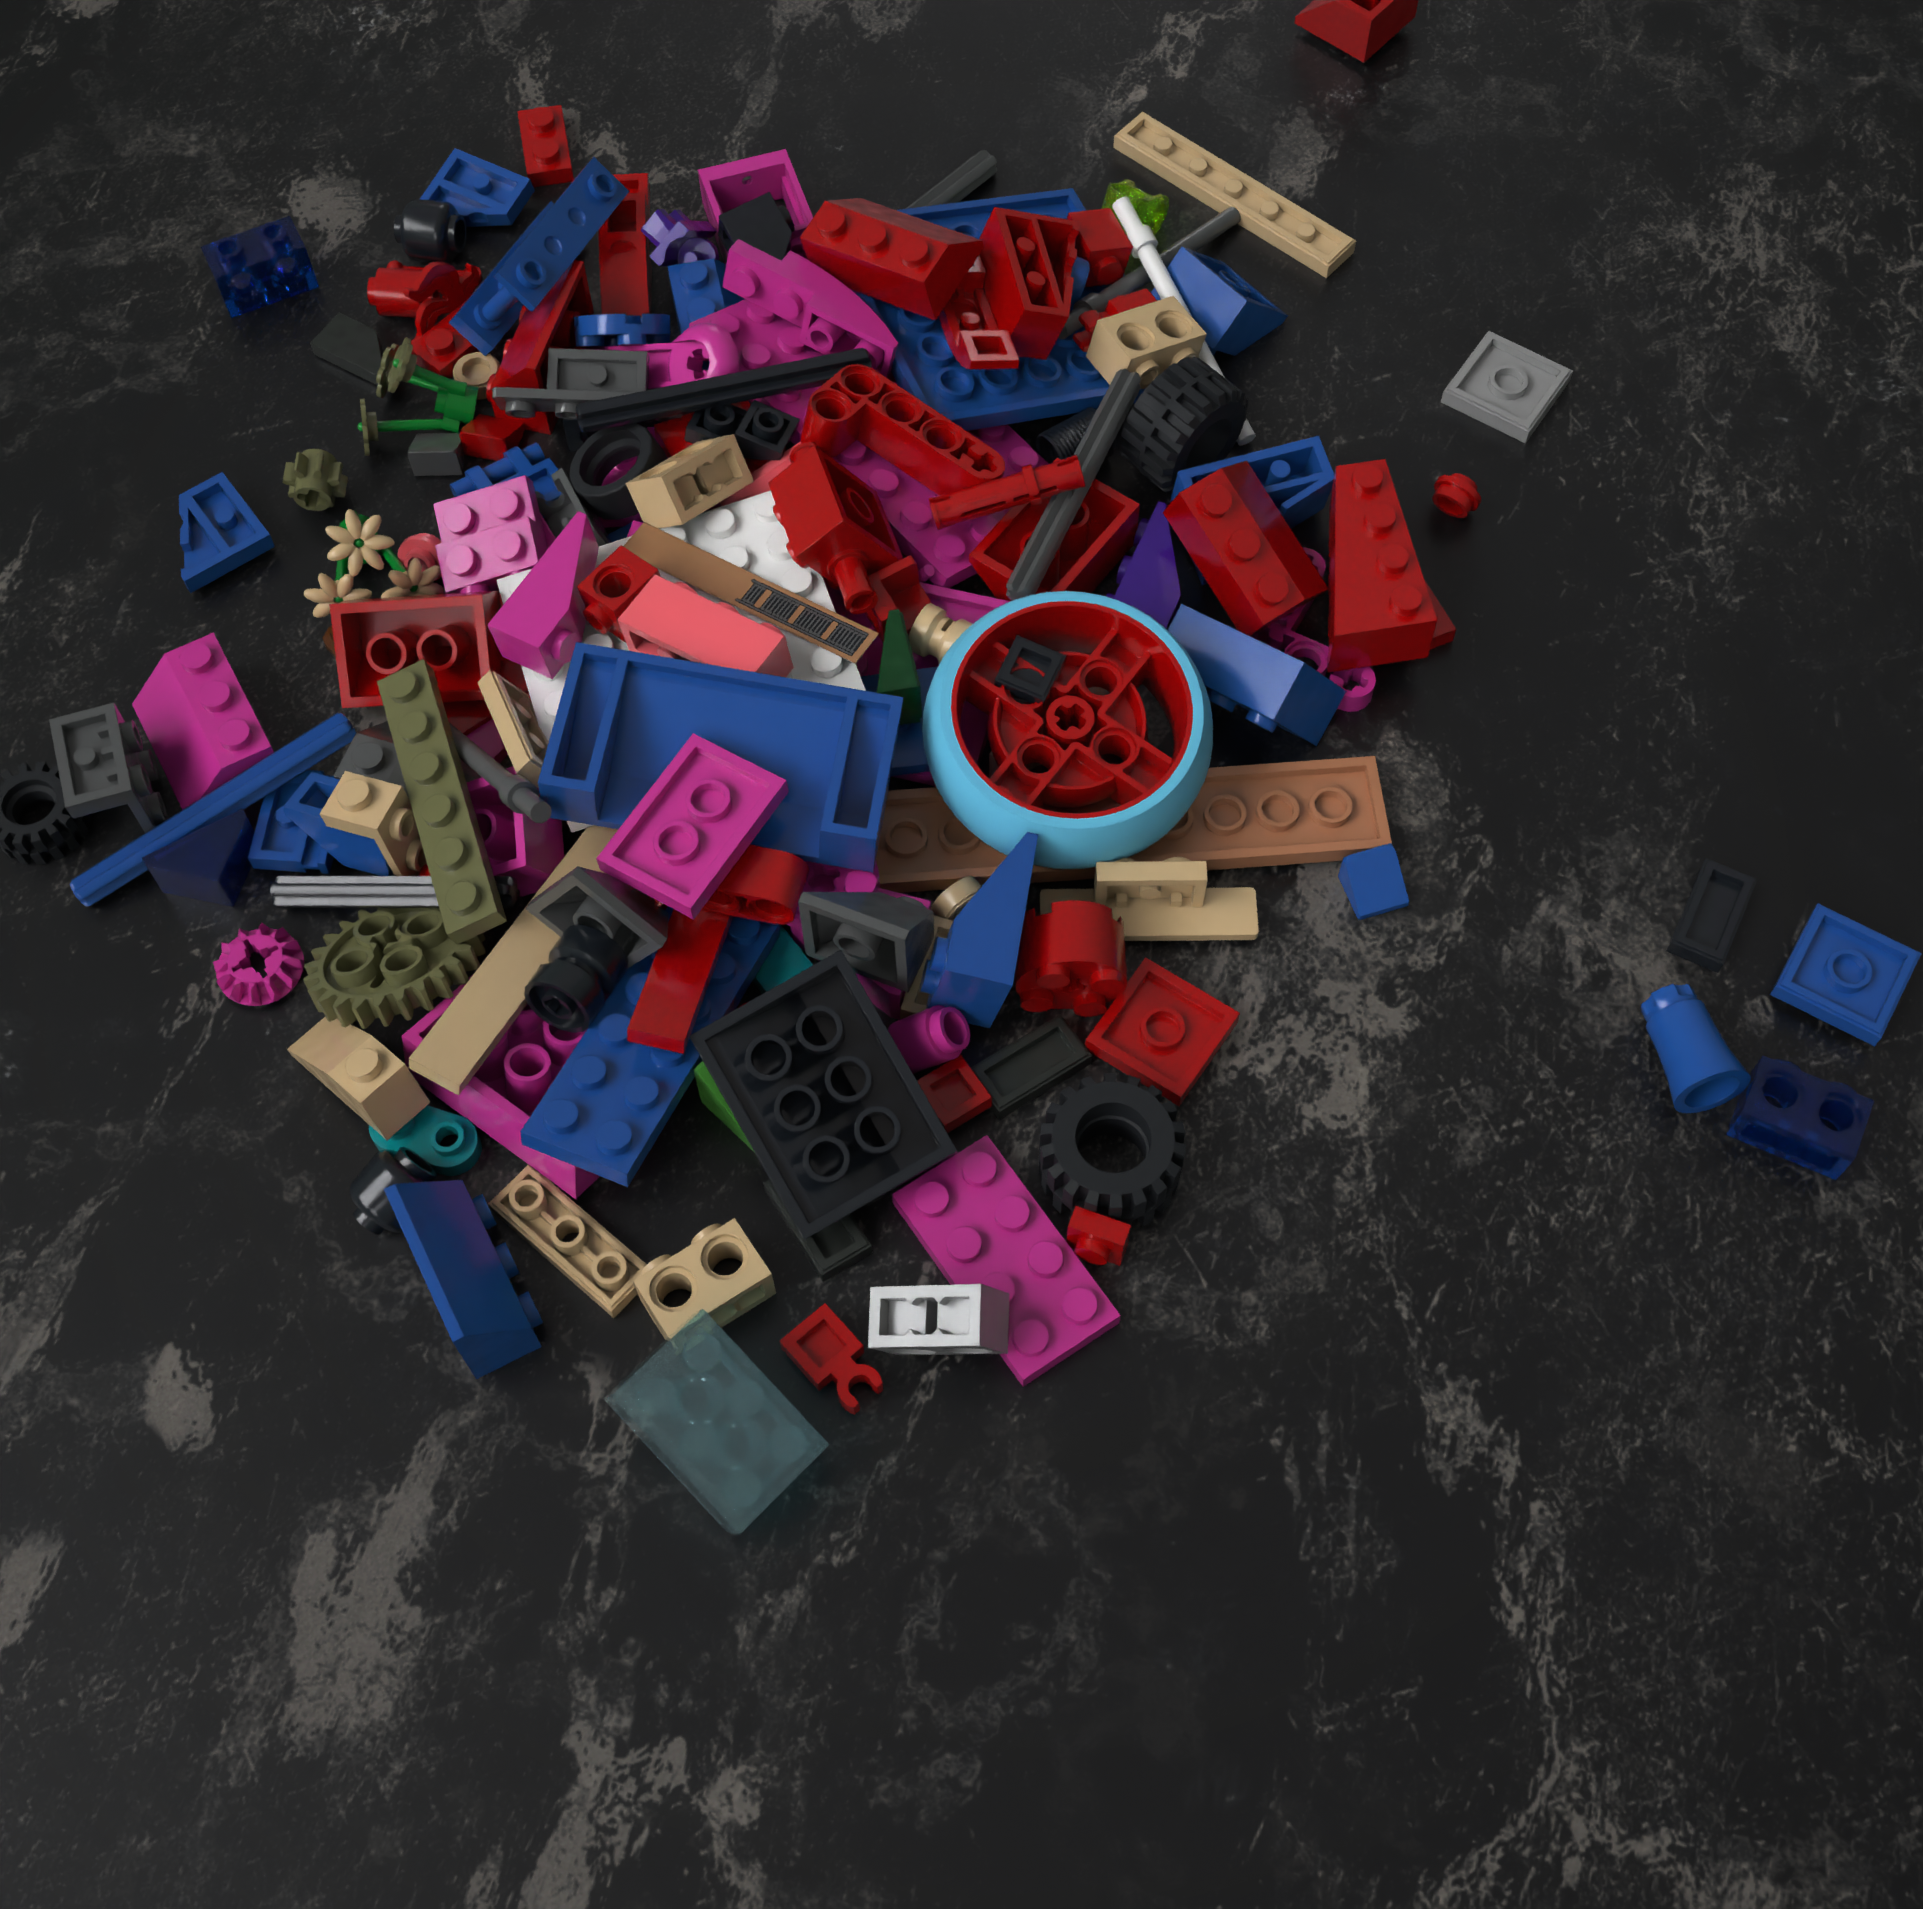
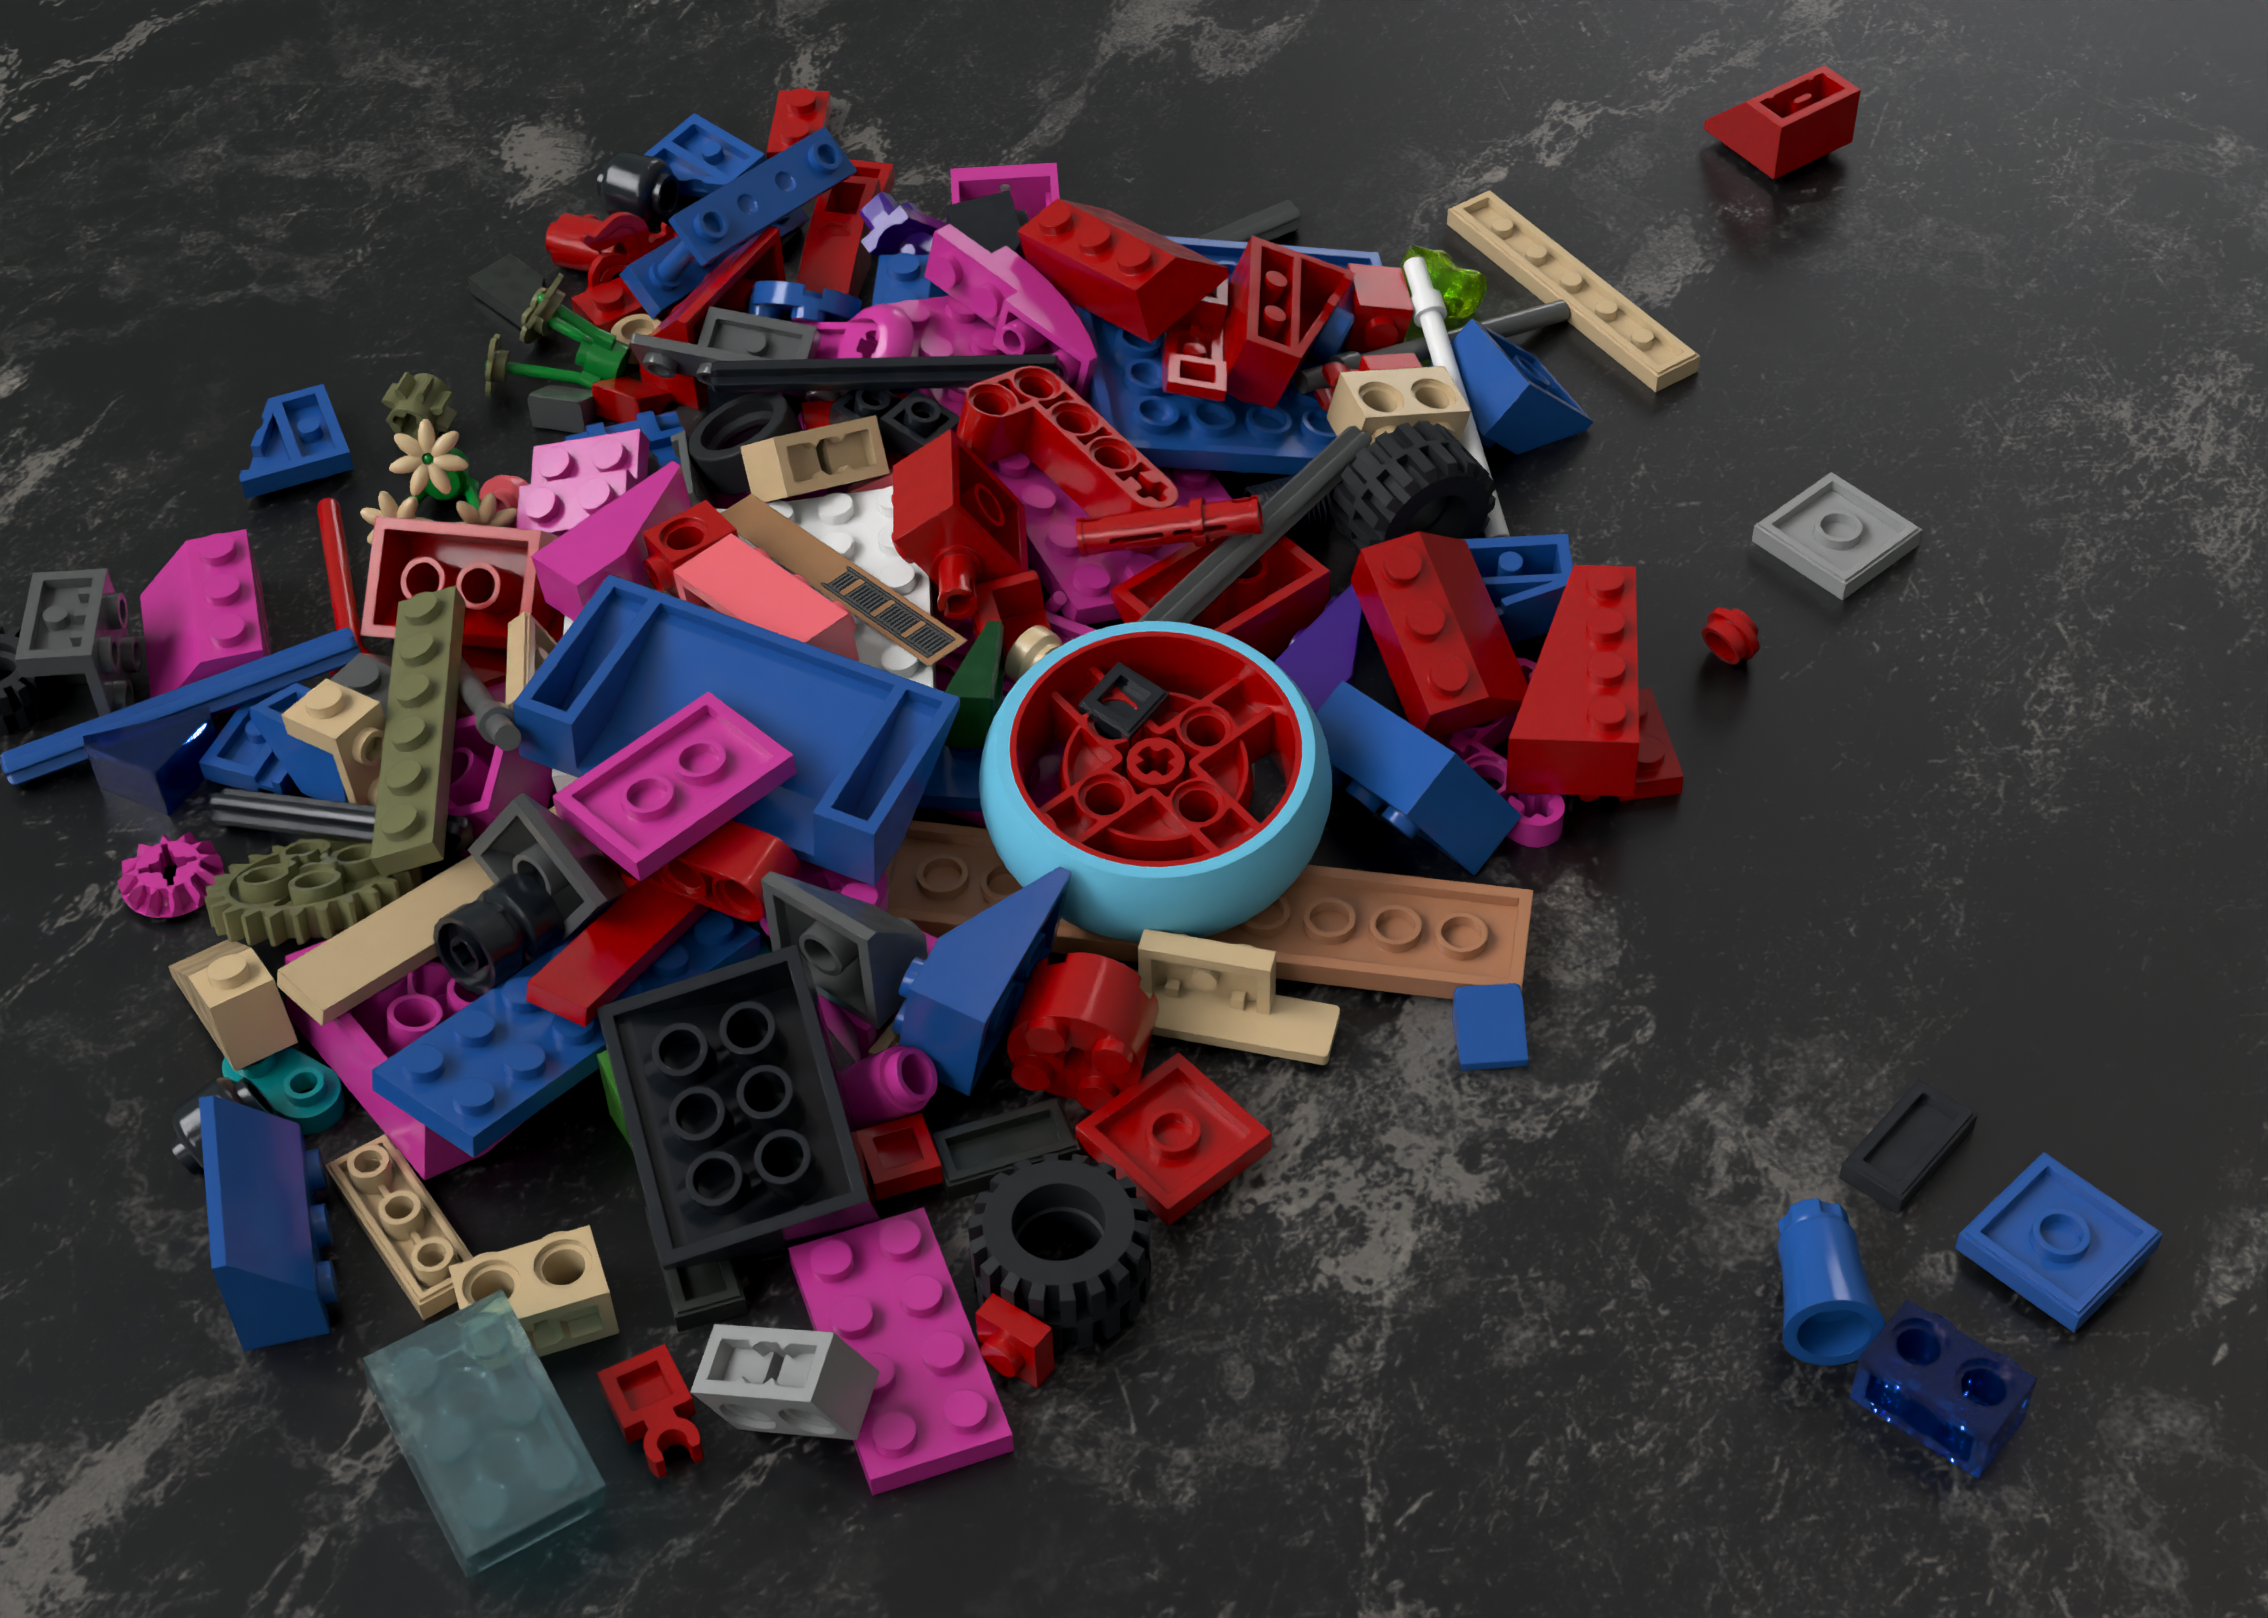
camera: 15 degrees right, 15 degrees down
clear blue brick [201,216,319,318] -> none
none -> red piece [317,497,373,678]

